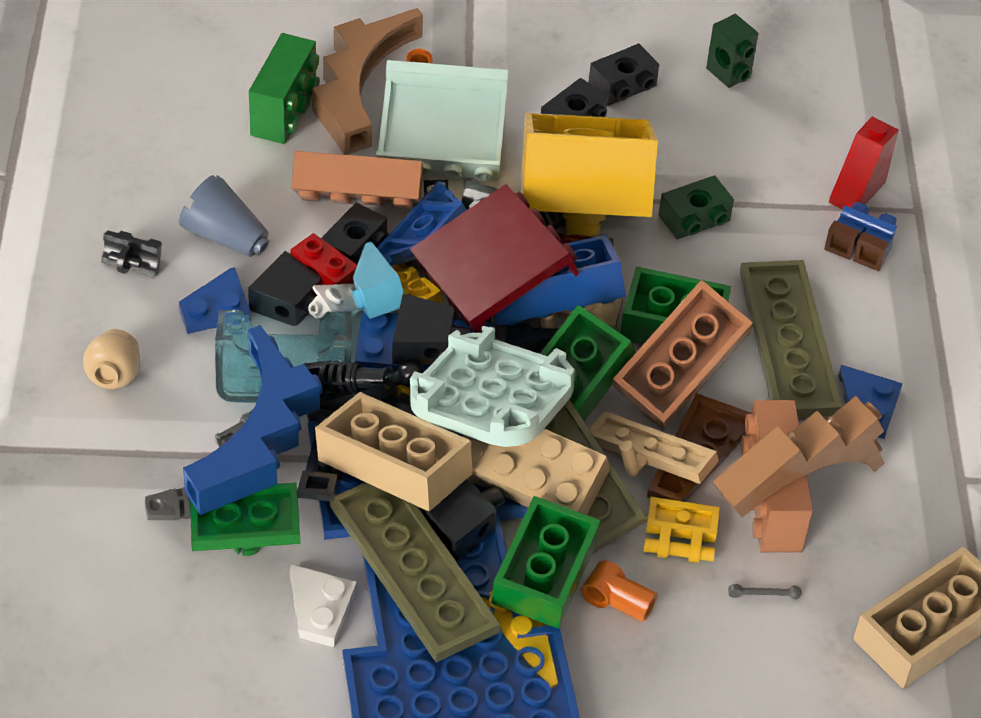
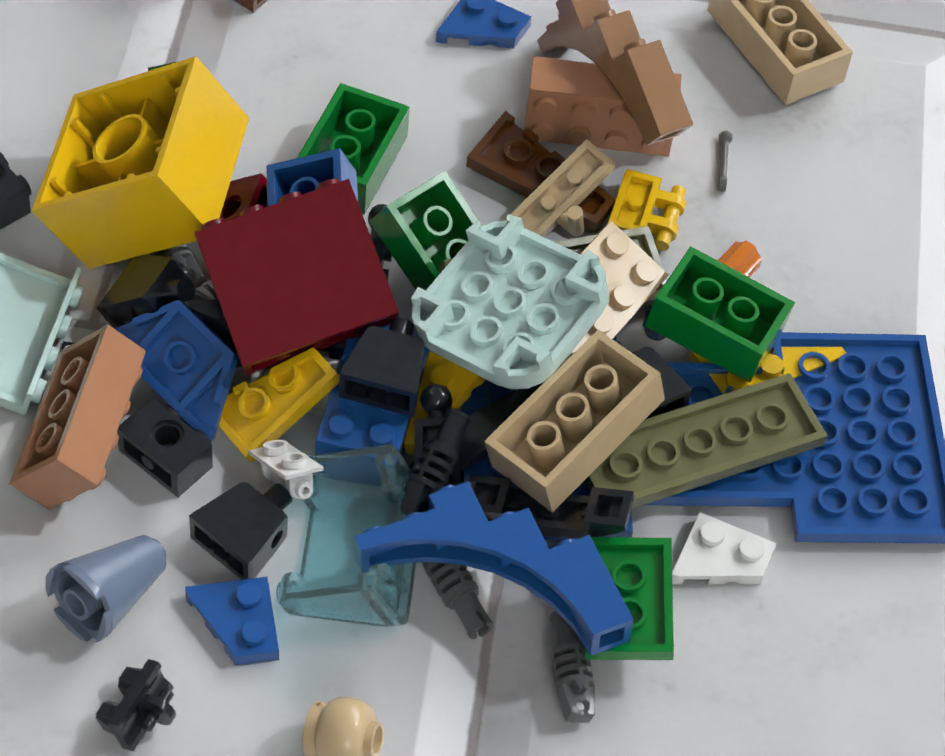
camera: 85 degrees left, 5 degrees up
red brick [290,233,357,285] -> none
medium azure slope [352,242,404,319] -> none
nougat brick [613,280,753,430] -> none
olive plate [740,260,842,418] -> none

